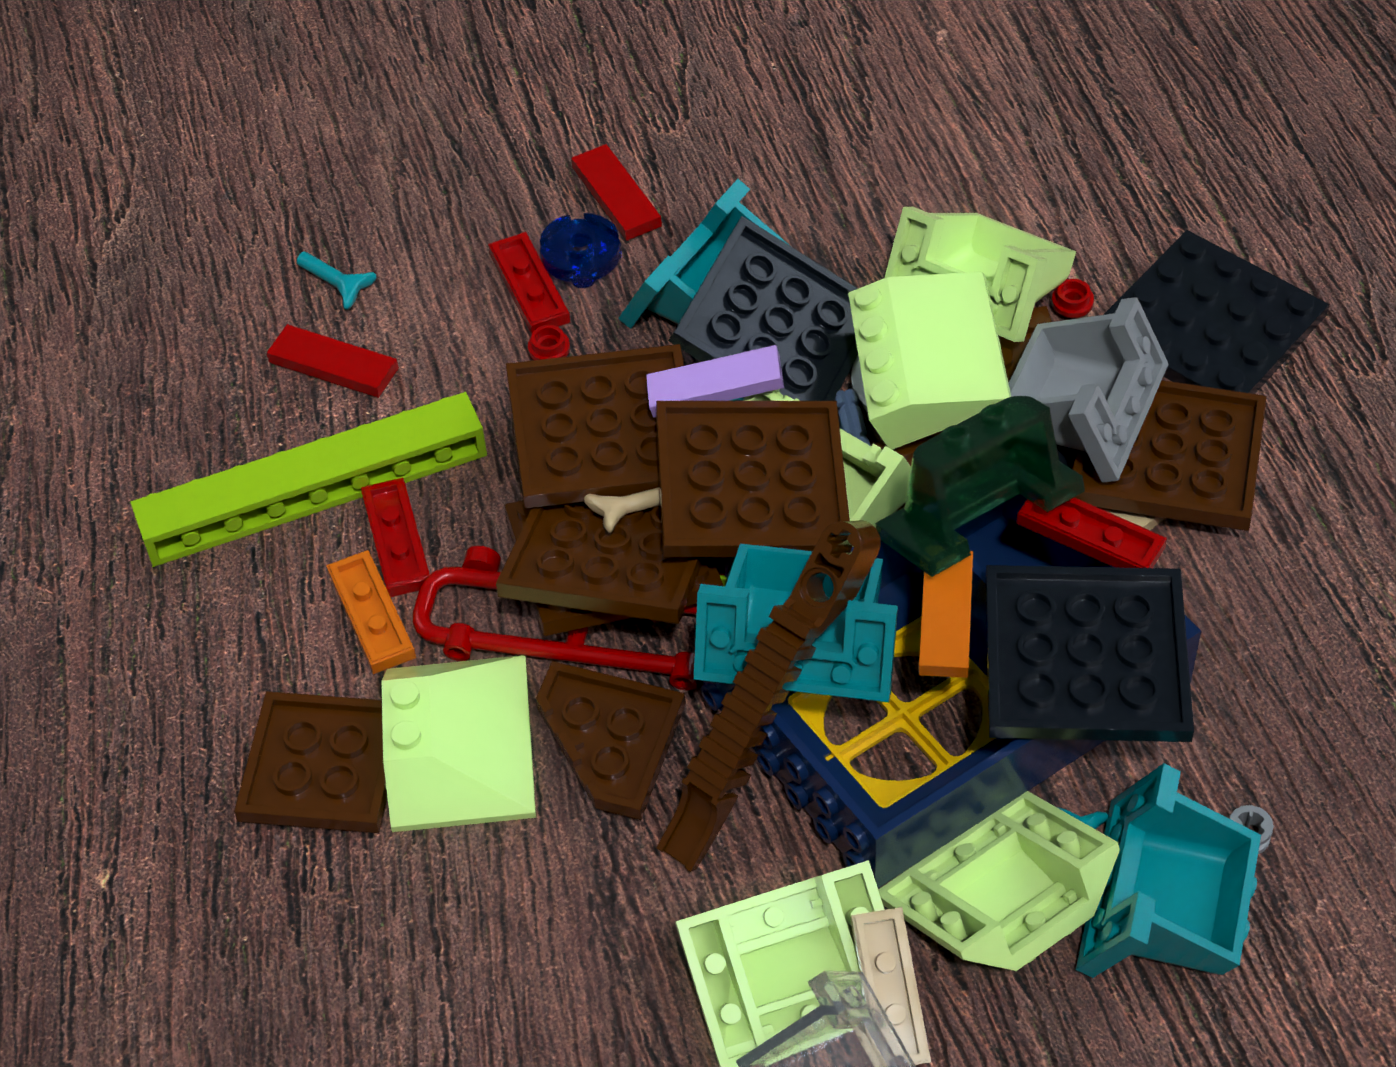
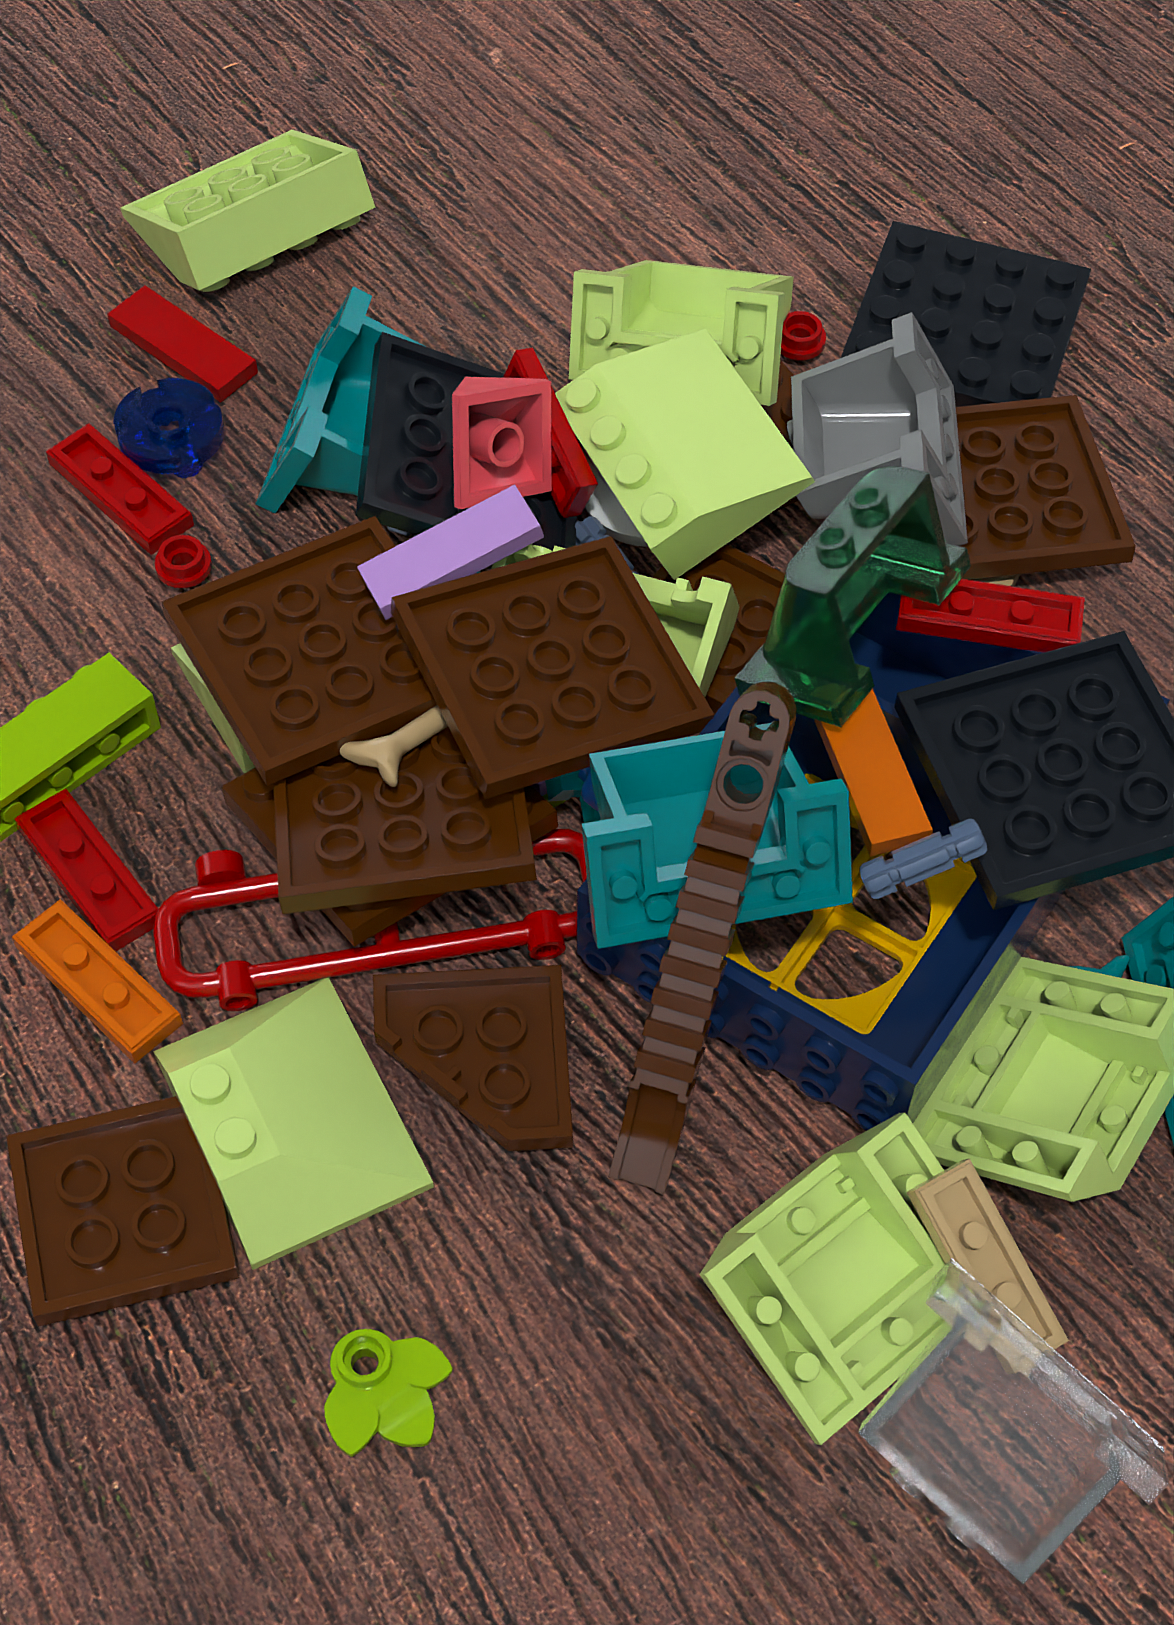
camera: 25 degrees left, 5 degrees up
none -> yellowish green slope [120,130,376,292]
none -> lime plate [324,1329,453,1457]
none -> coral slope [452,377,552,509]
none -> red tile [503,347,598,518]
none -> sand blue axle [859,819,987,899]

